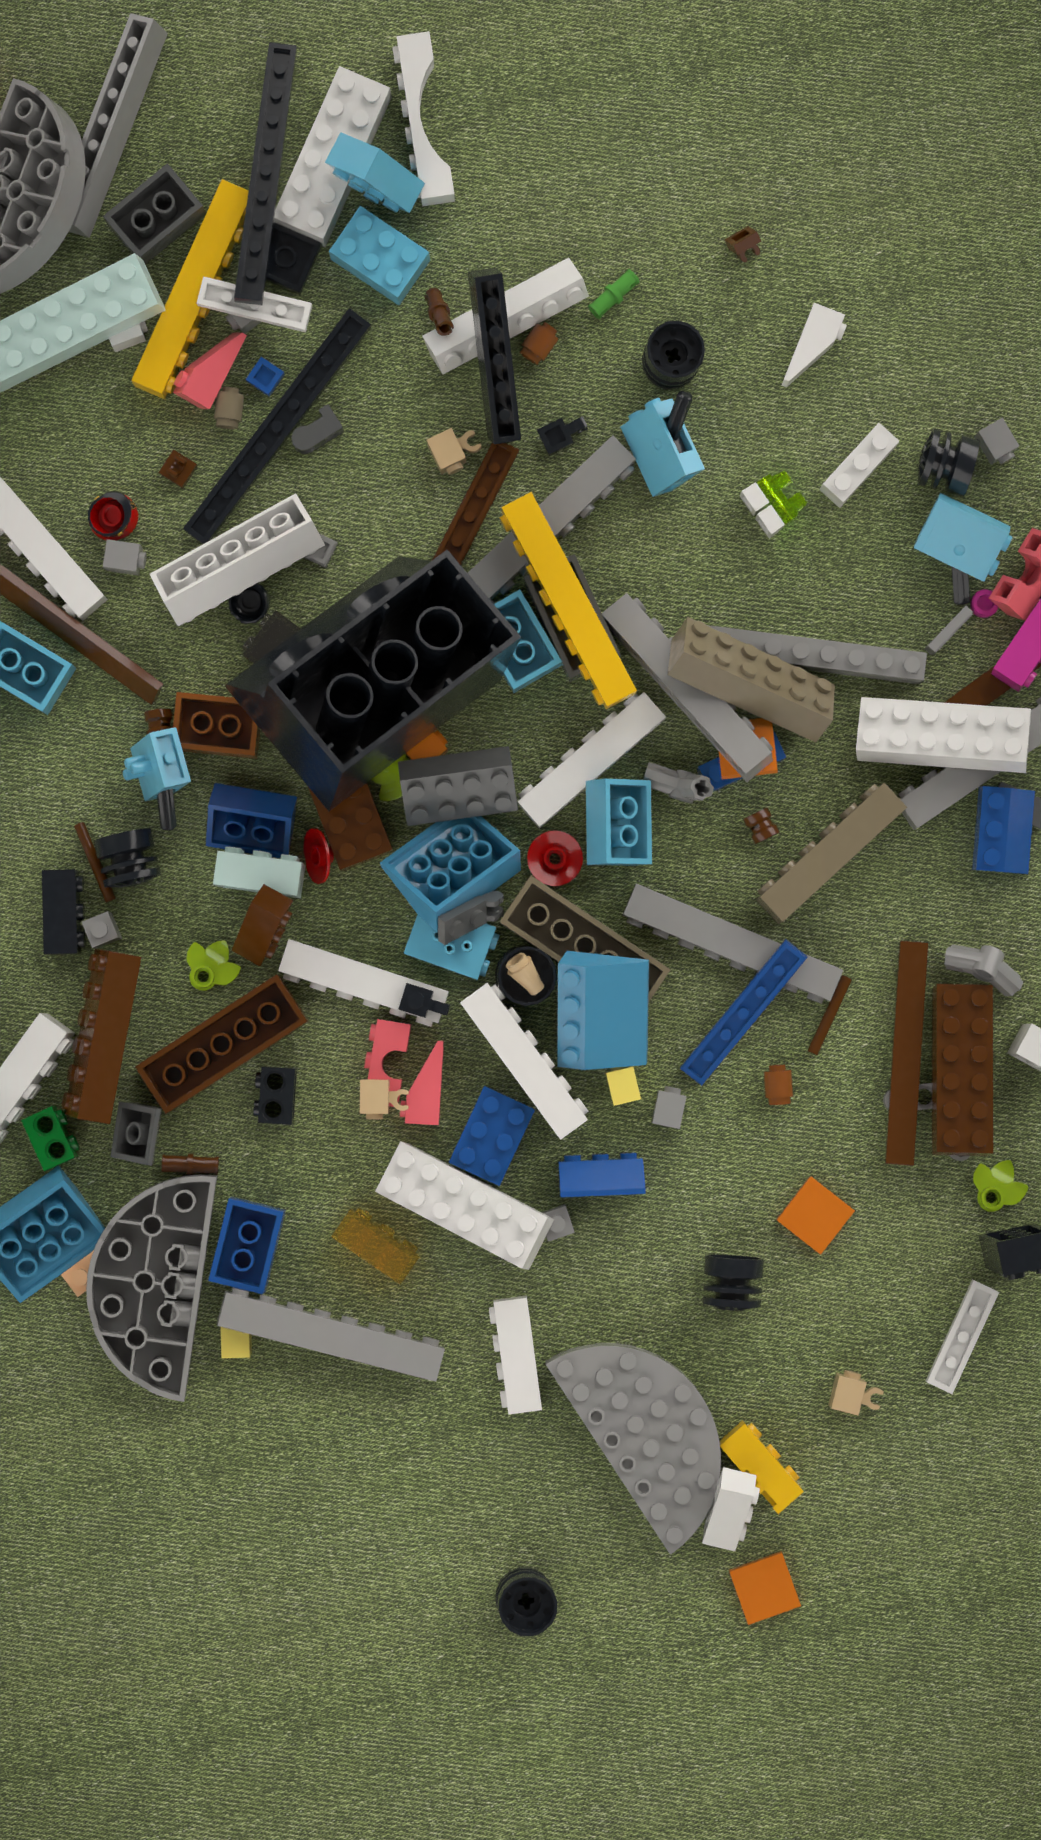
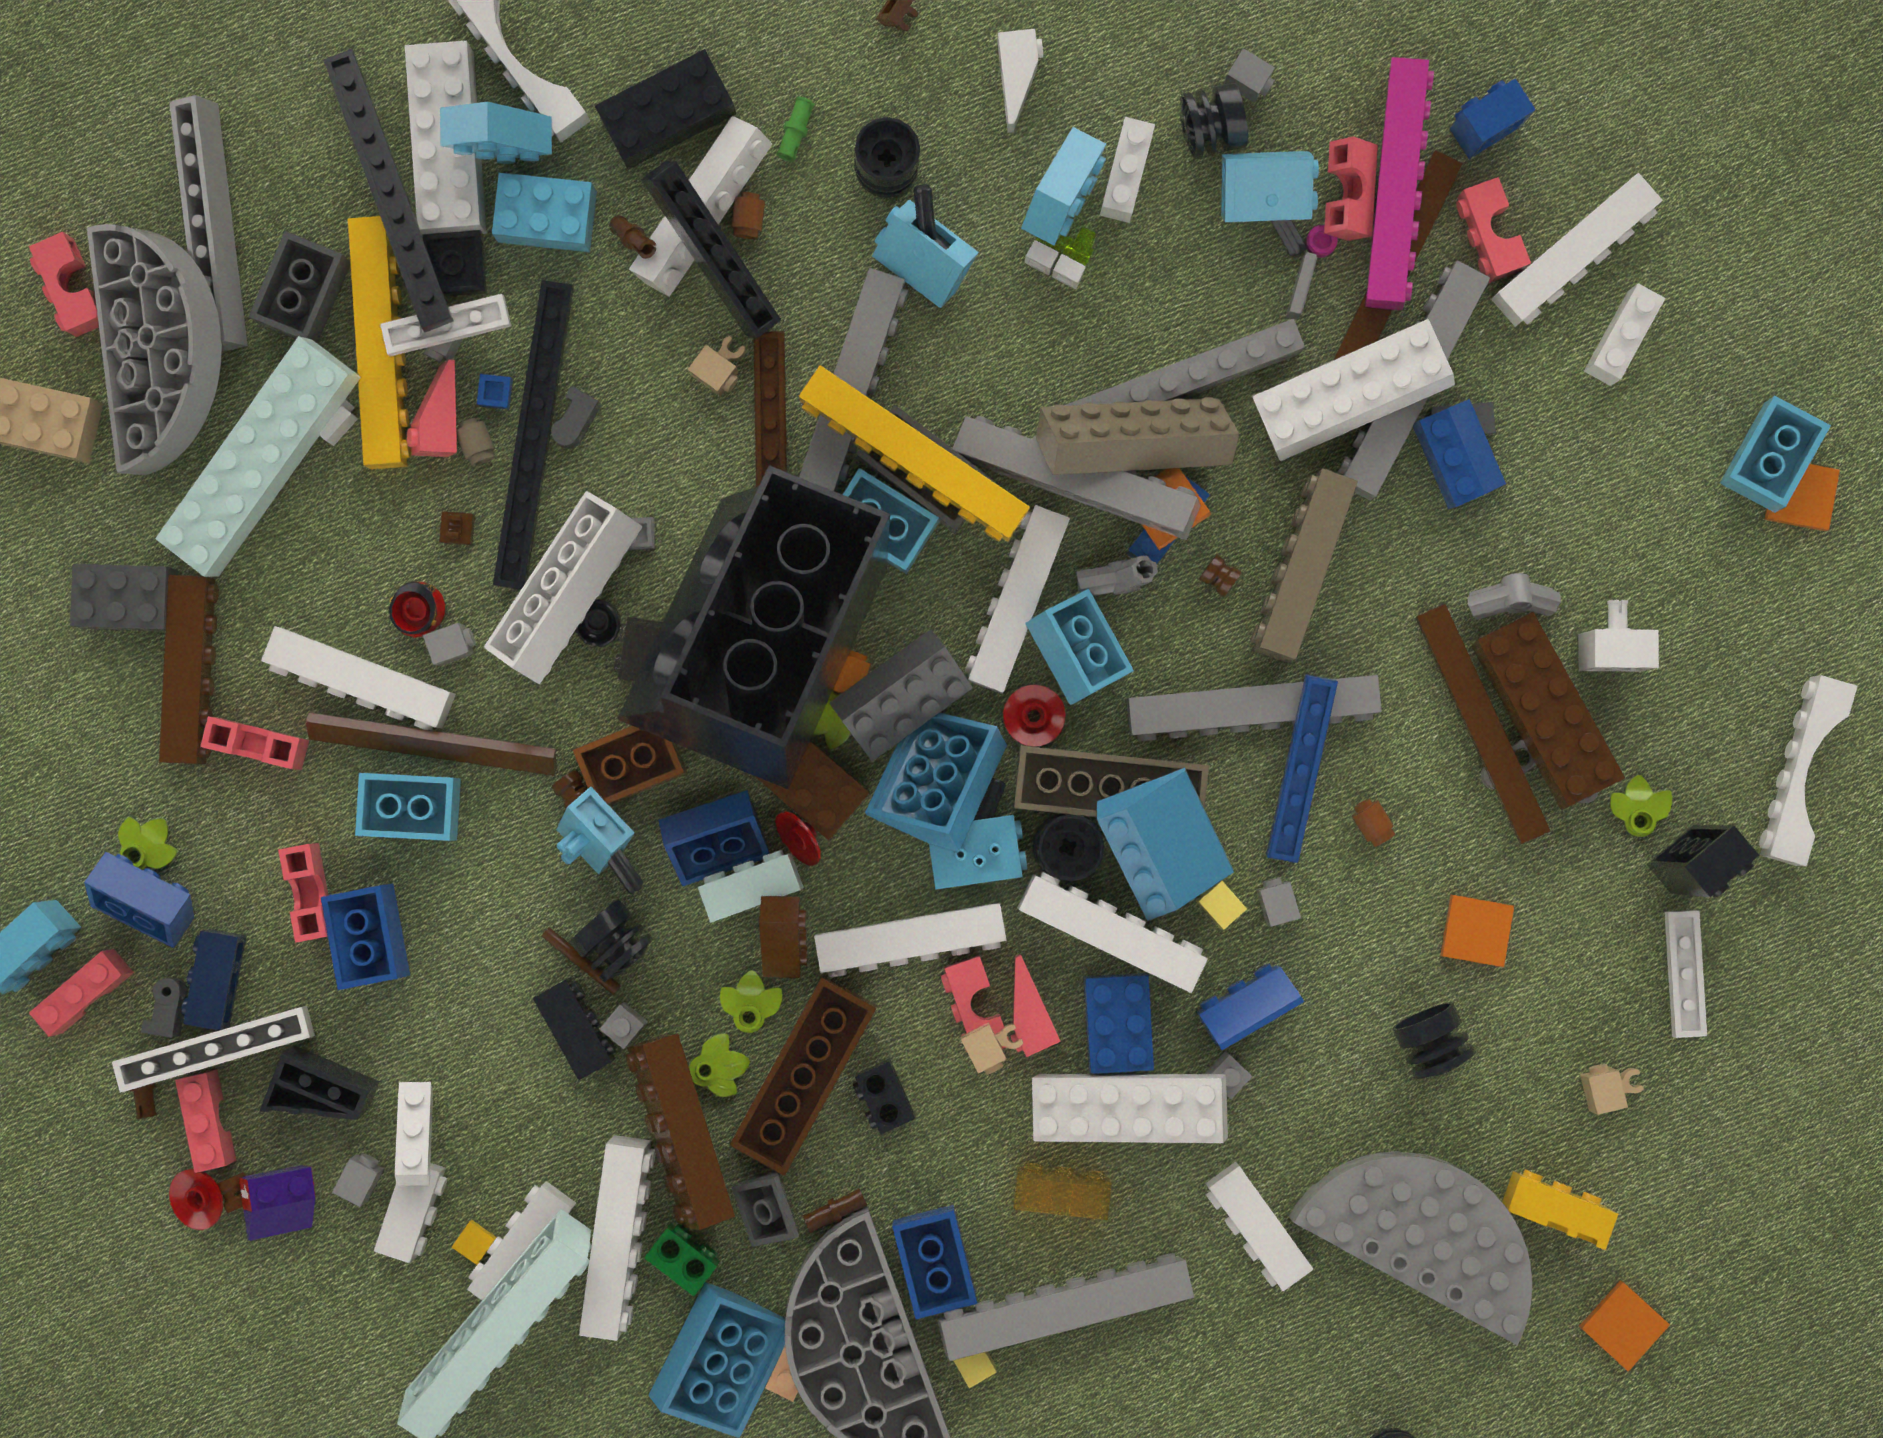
camera: 25 degrees left, 0 degrees up
black plate [398,983,450,1018] -> none
dark grey hinge [438,890,504,945] -> none
tan cone [506,953,544,995] -> none
black plate [537,416,588,456] -> none
white brick [702,1467,760,1551] -> none
reddish brown bar [808,975,852,1056] -> none
none -> black brick [594,49,736,170]
none -> lime plate [689,1034,750,1097]
none -> medium azure brick [1021,127,1106,245]

